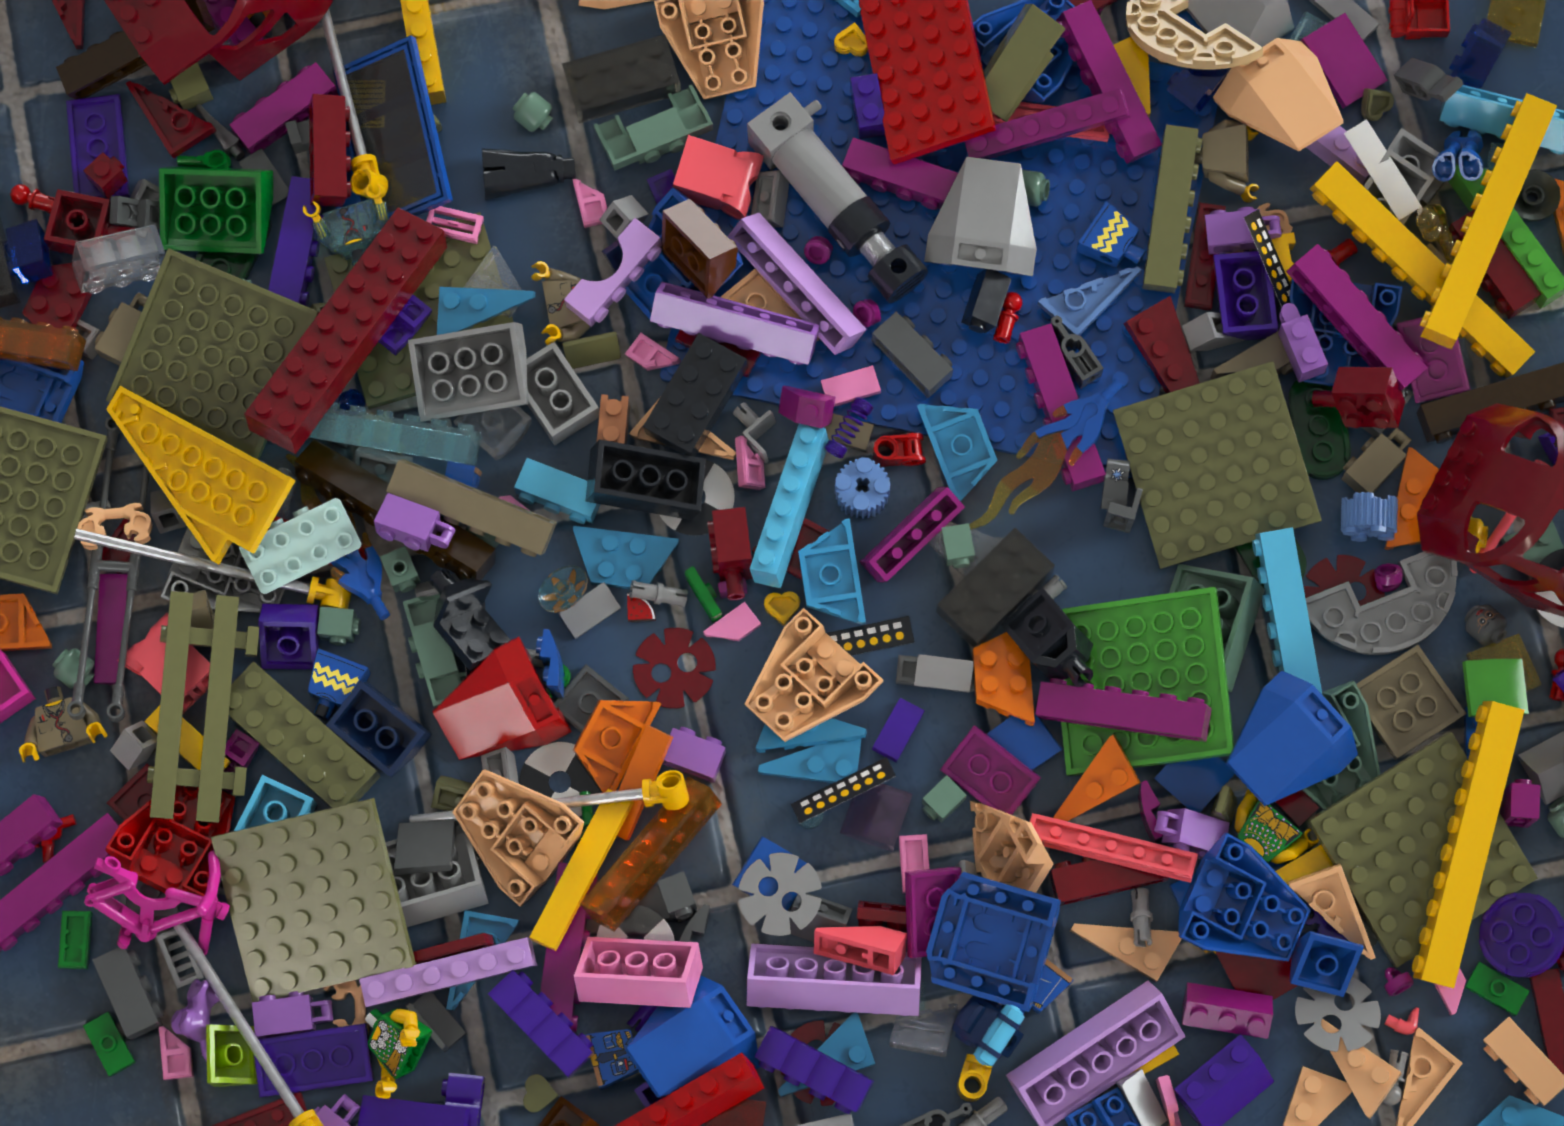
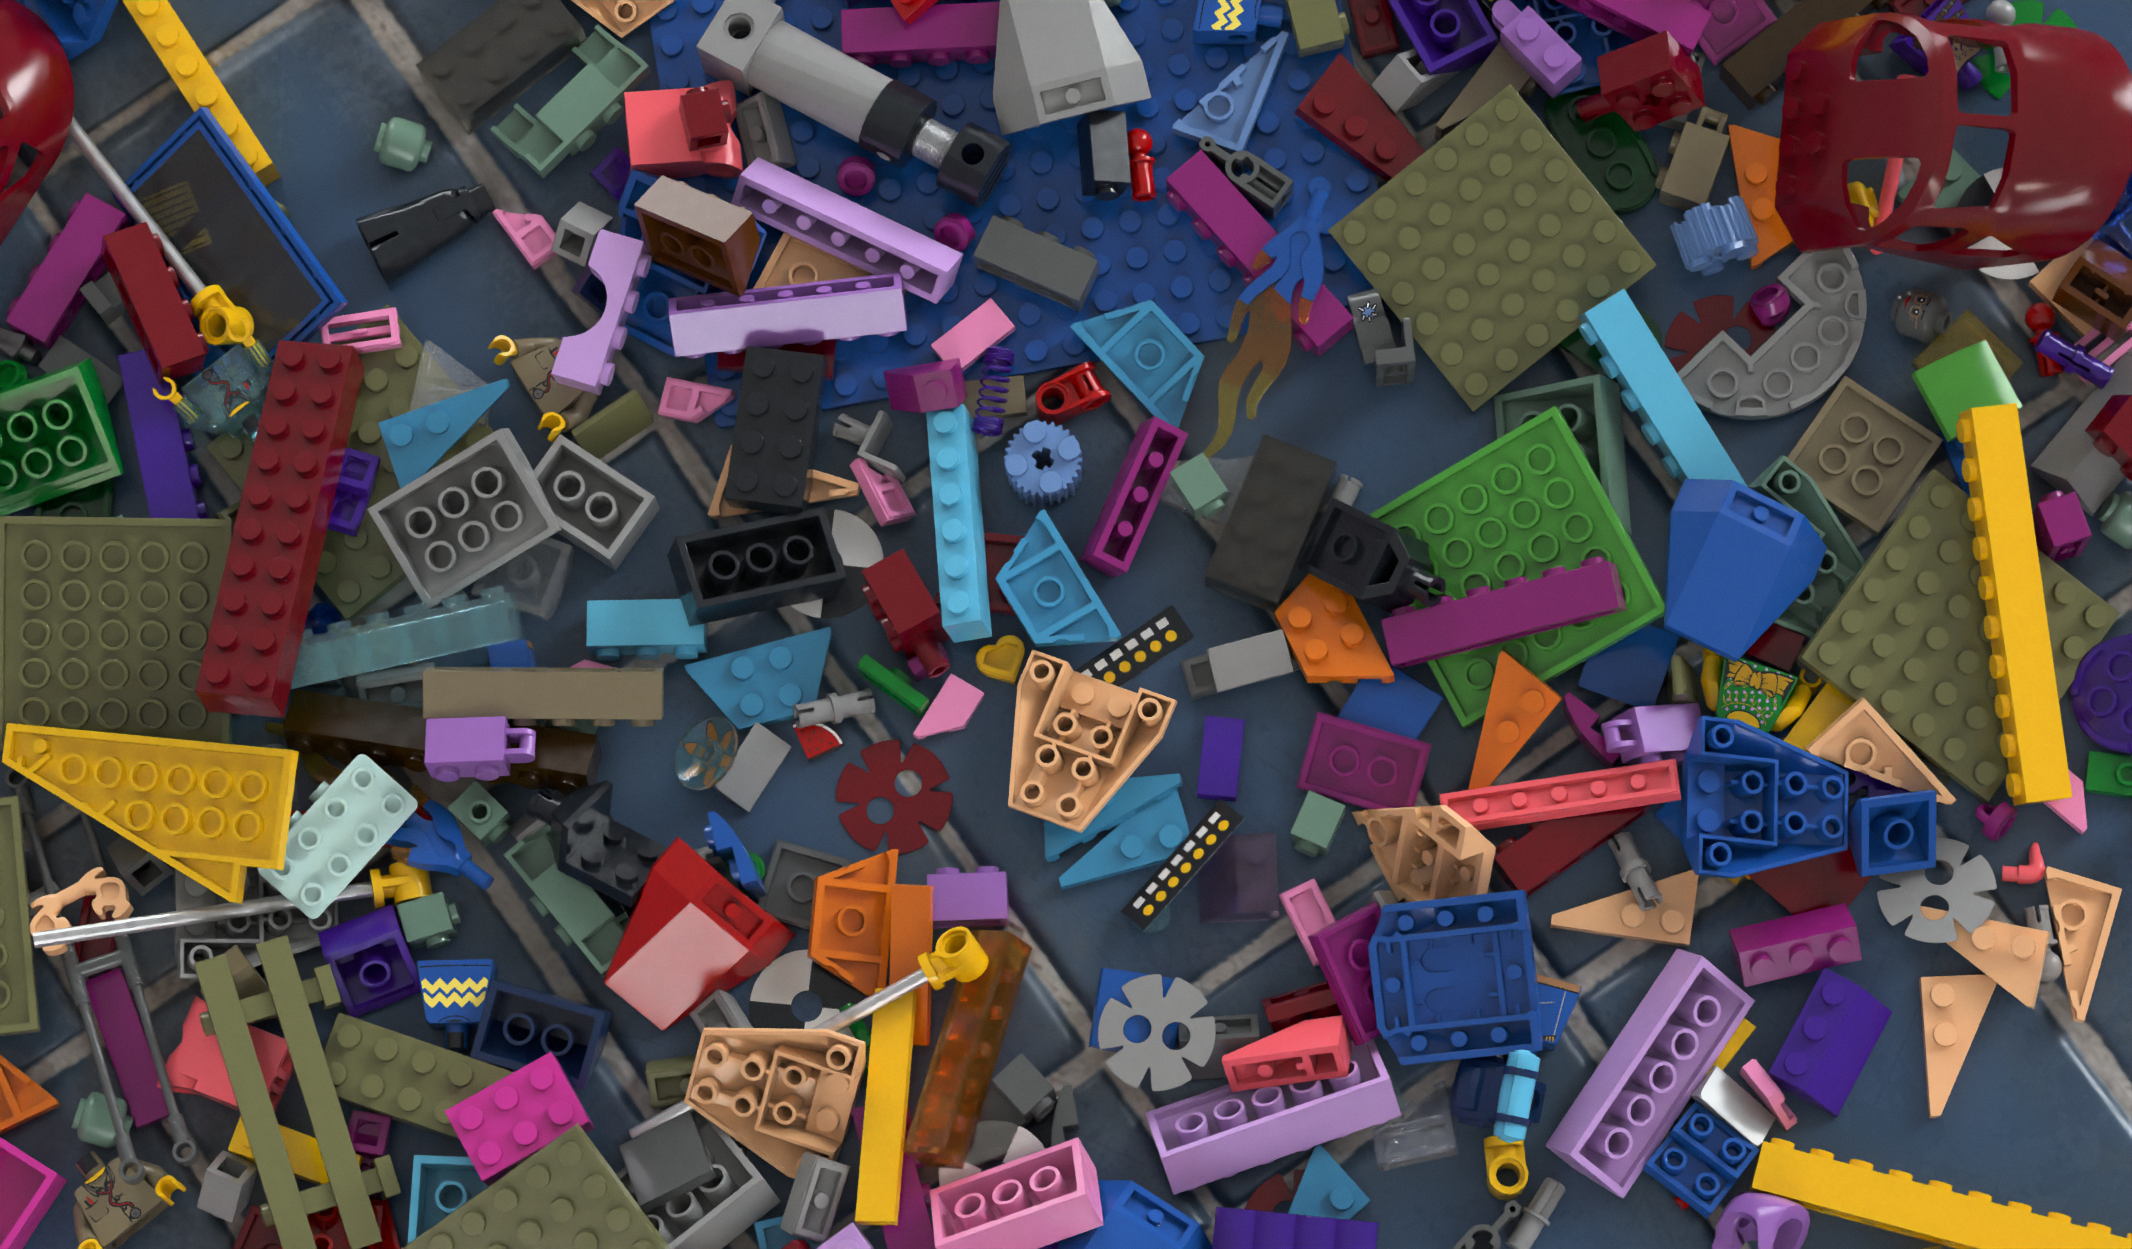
camera: 15 degrees left, 0 degrees up
nougat brick [597,394,630,444] -> none
none -> dark pink piece [444,1052,595,1187]
none -> dark red brick [679,87,732,151]
none -> light grey slope [780,1152,850,1243]

